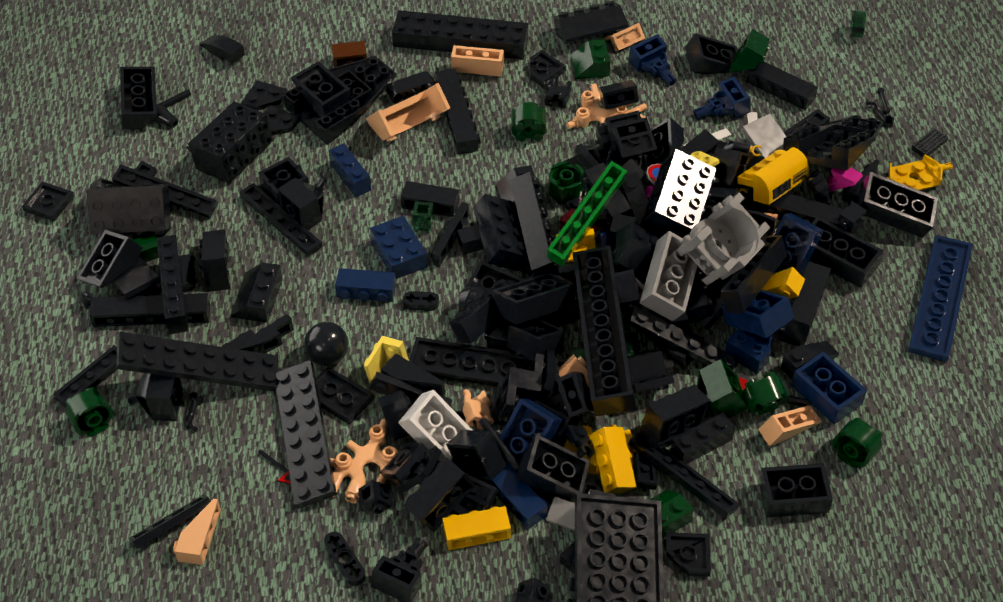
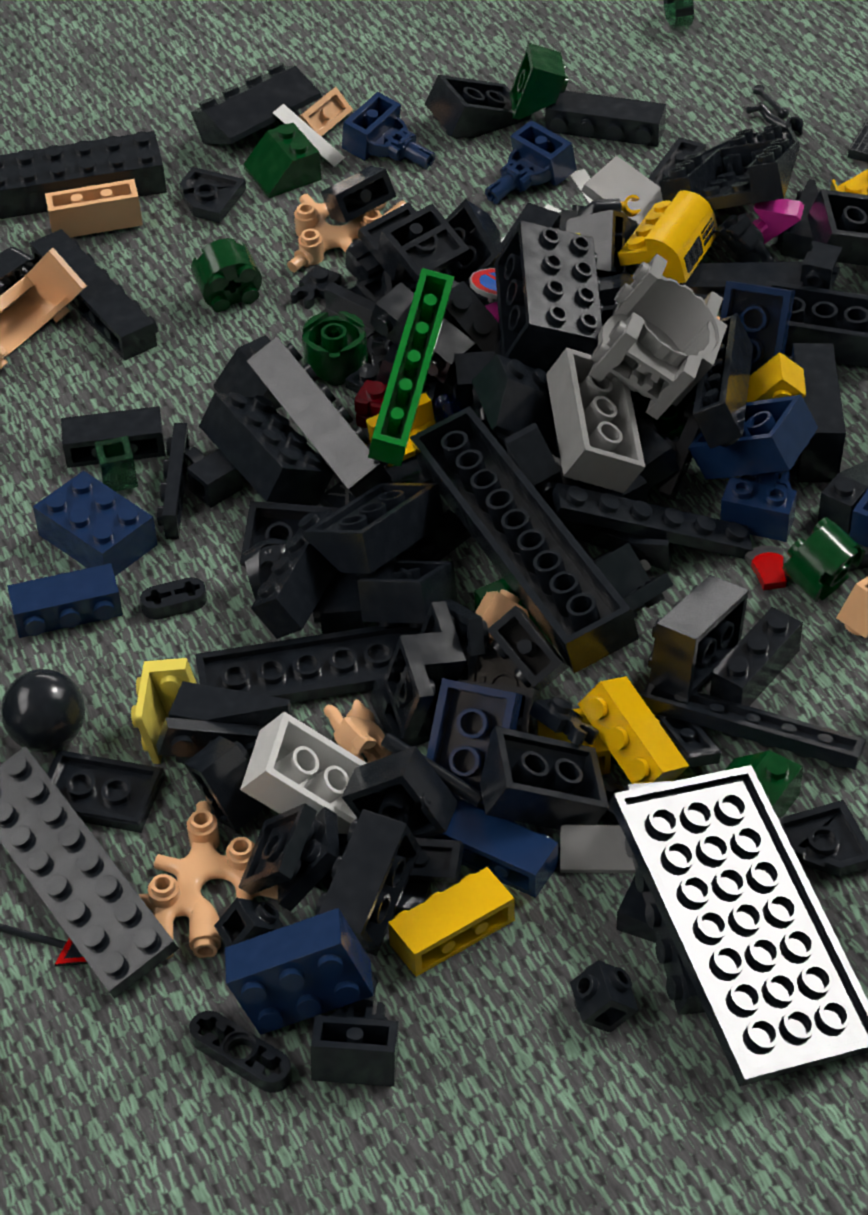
camera: 20 degrees left, 5 degrees down
black animal [544,75,572,108] -> none
dark green piece [697,359,749,418] -> none
none -> dark blue brick [225,908,374,1035]
none -> white sticker [273,104,345,167]
none -> black plate [291,265,342,309]

